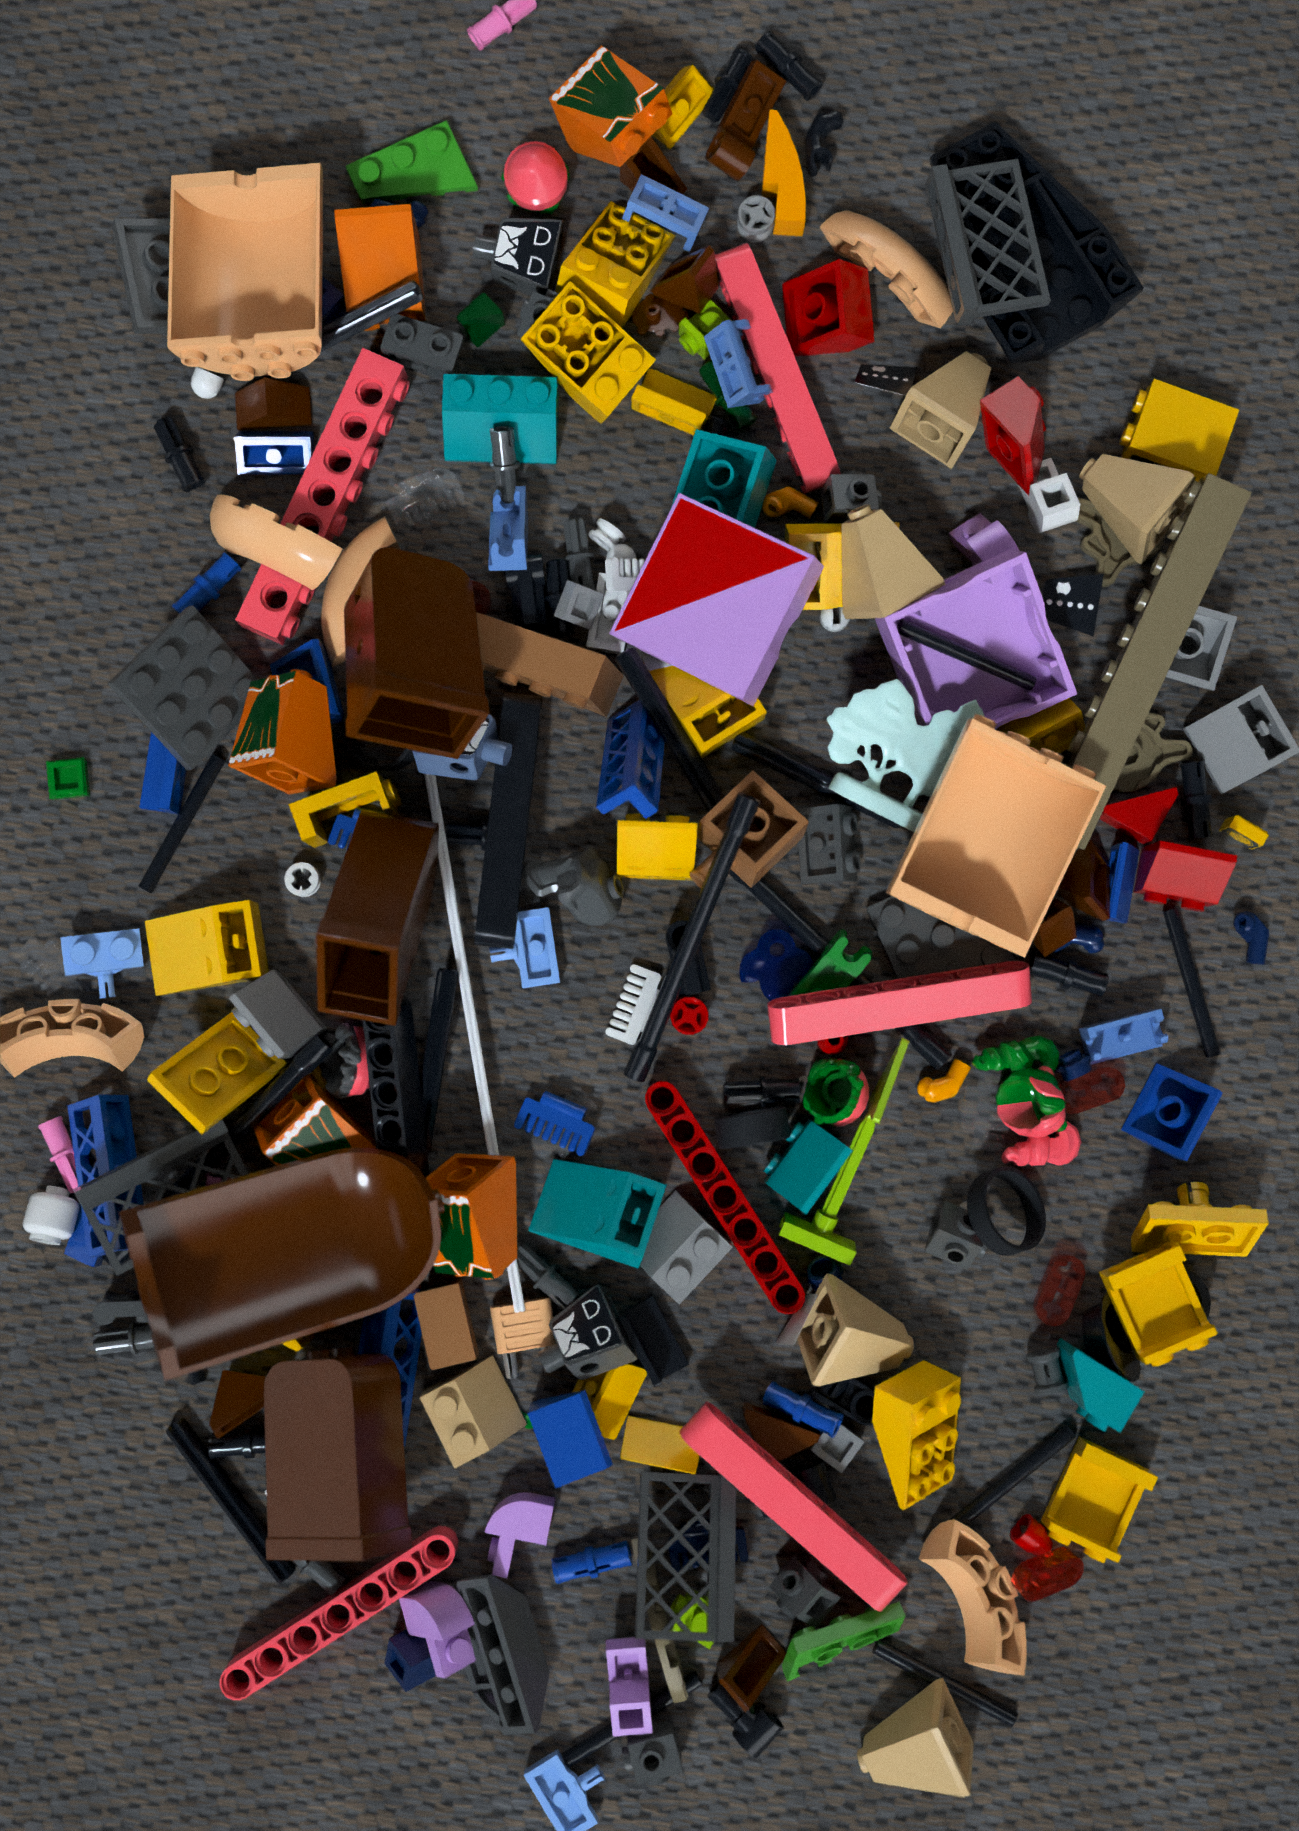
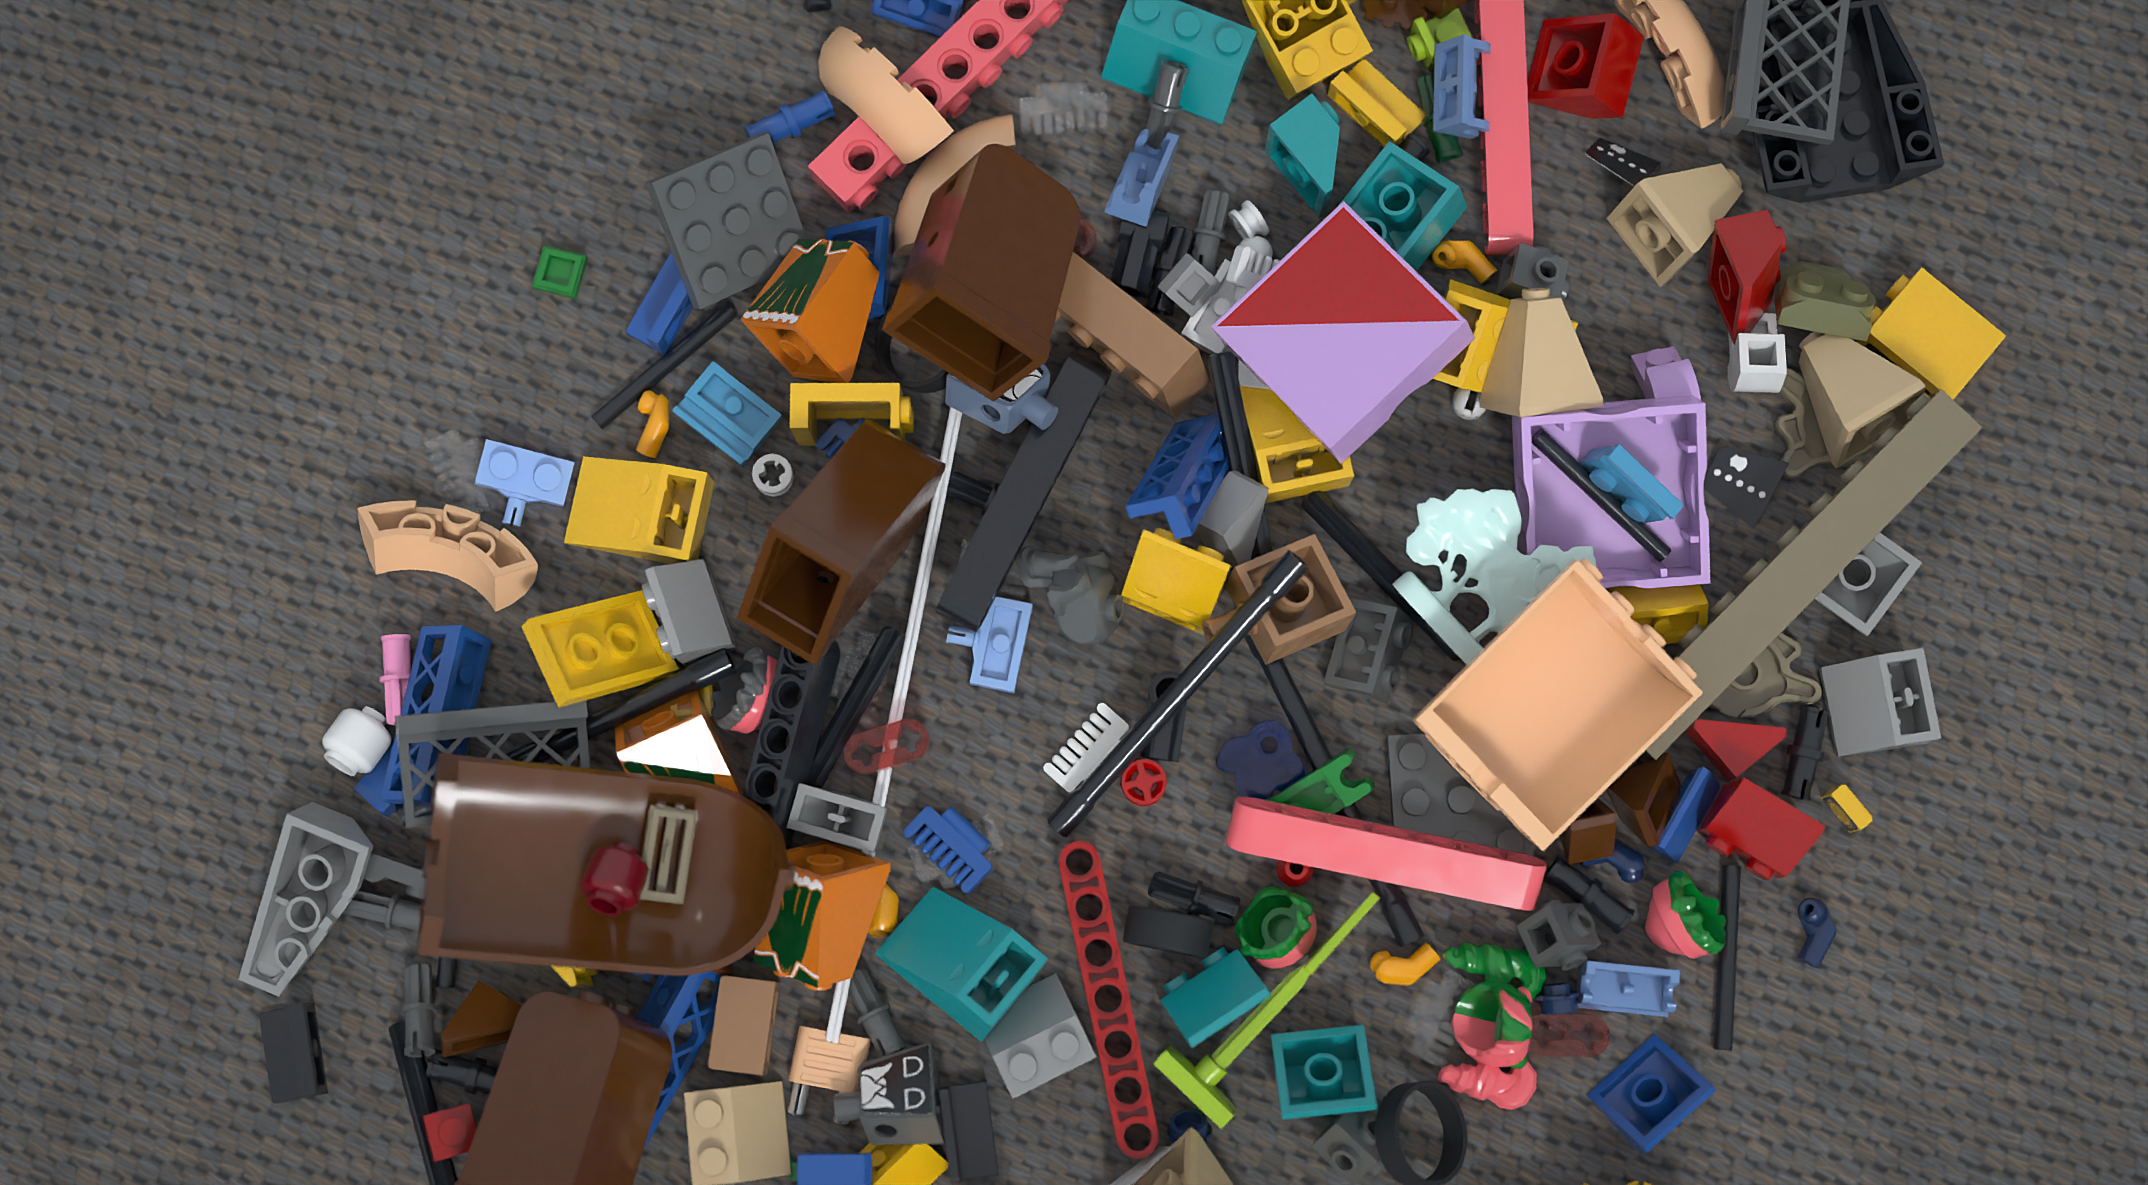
camera: 25 degrees right, 5 degrees down
none -> light grey wedge [238,802,373,997]
none -> black panel [259,1002,328,1104]
none -> dark grey axle [400,963,438,1057]
none -> red plate [422,1103,476,1163]
none -> dark red head [580,843,649,916]
none -> light orange arm [636,390,669,458]
none -> dark tan tile [640,804,698,904]
none -> dark azure plate [672,361,784,468]
none -> light grey slope [787,783,888,853]
none -> clear red beam [844,719,930,775]
none -> light orange arm [868,884,899,938]
none -> light grey slope [1196,470,1269,567]
none -> teal slope [1264,93,1340,218]
none -> teal slope [1271,1025,1377,1119]
none -> dark grey brick [1517,900,1601,970]
none -> dark azure plate [1581,444,1684,523]
none -> hair [1645,870,1726,959]
none -> olive slope [1774,261,1876,341]

